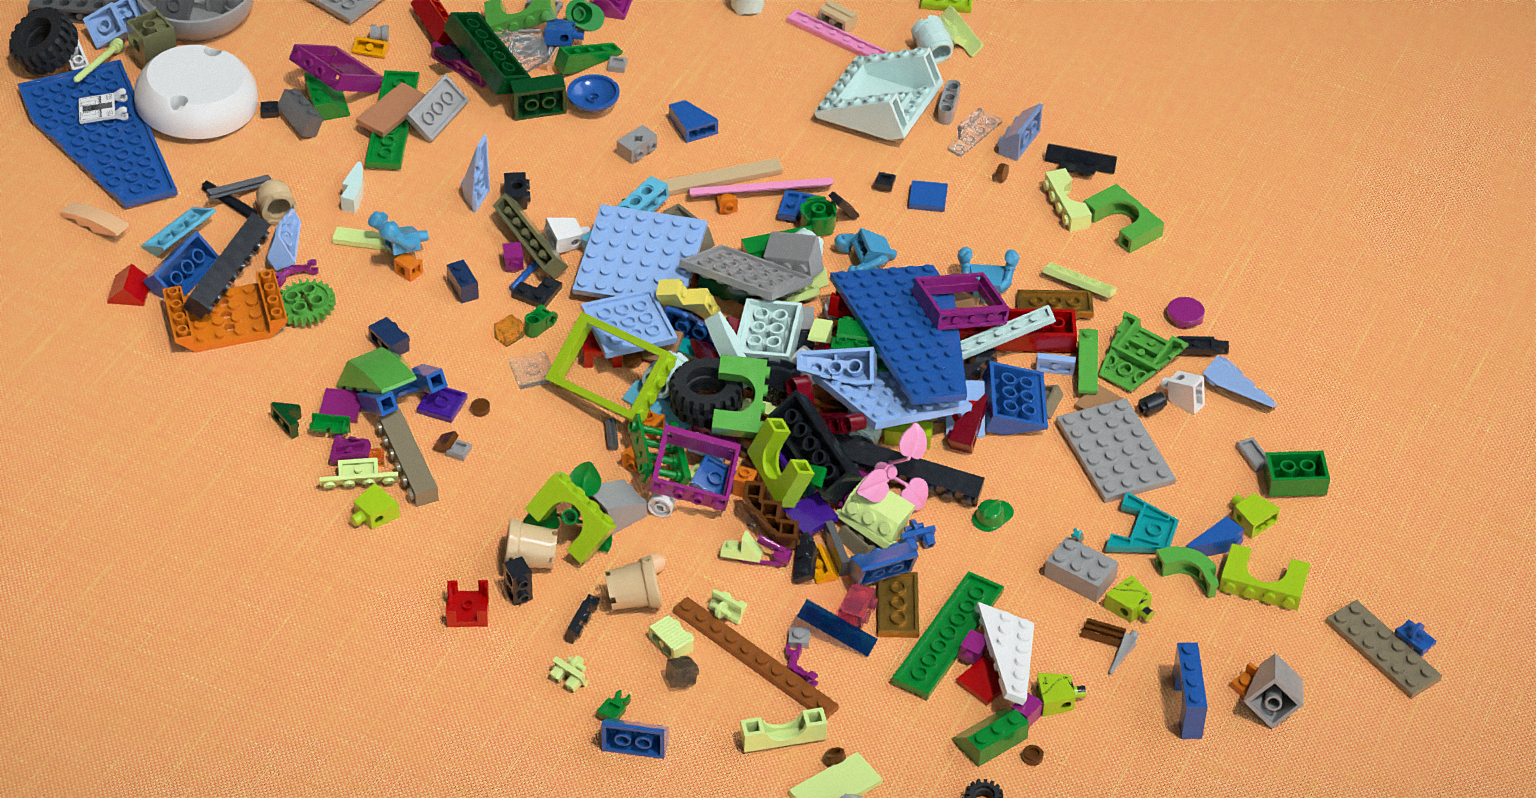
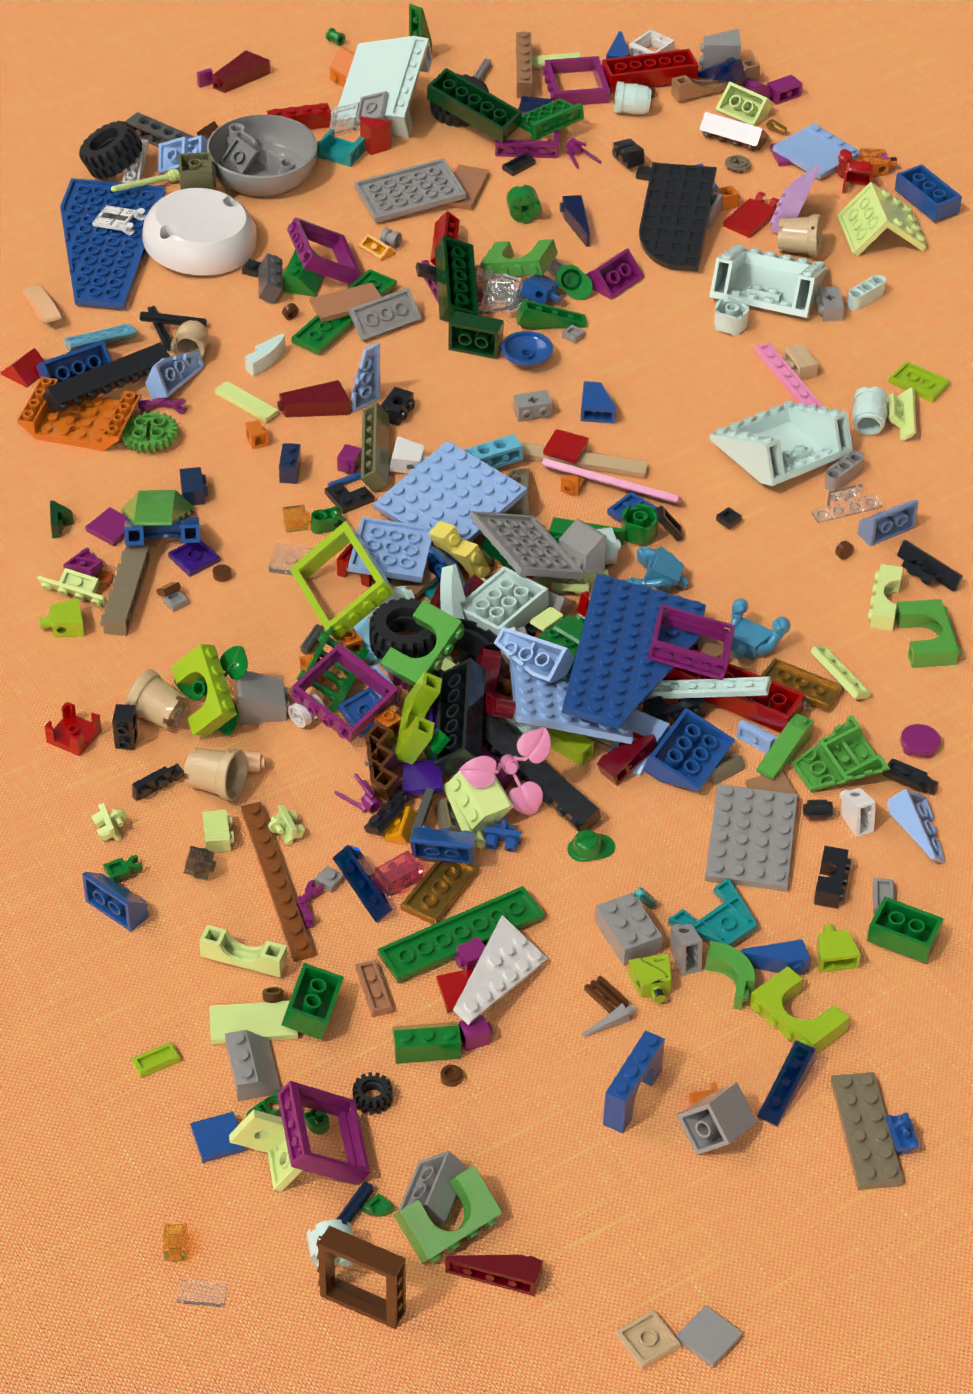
camera: 30 degrees right, 0 degrees up
green hinge [309,413,351,435] -> none
dark azure torso [368,211,429,255] -> none
yellowish green slope [720,530,763,563] -> none
blue tile [909,180,948,212] -> none
lime torso [1036,673,1086,717] -> none
none -> dark red slope [277,380,351,418]
none -> green brick [281,963,344,1040]
none -> reddish brown tile [282,303,299,320]
none -> nougat tile [355,960,393,1017]
none -> red tile [543,429,589,464]
none -> light grey torso [671,924,702,975]
none -> clear blue slope [757,1040,817,1126]
none -> black arch [813,846,851,909]

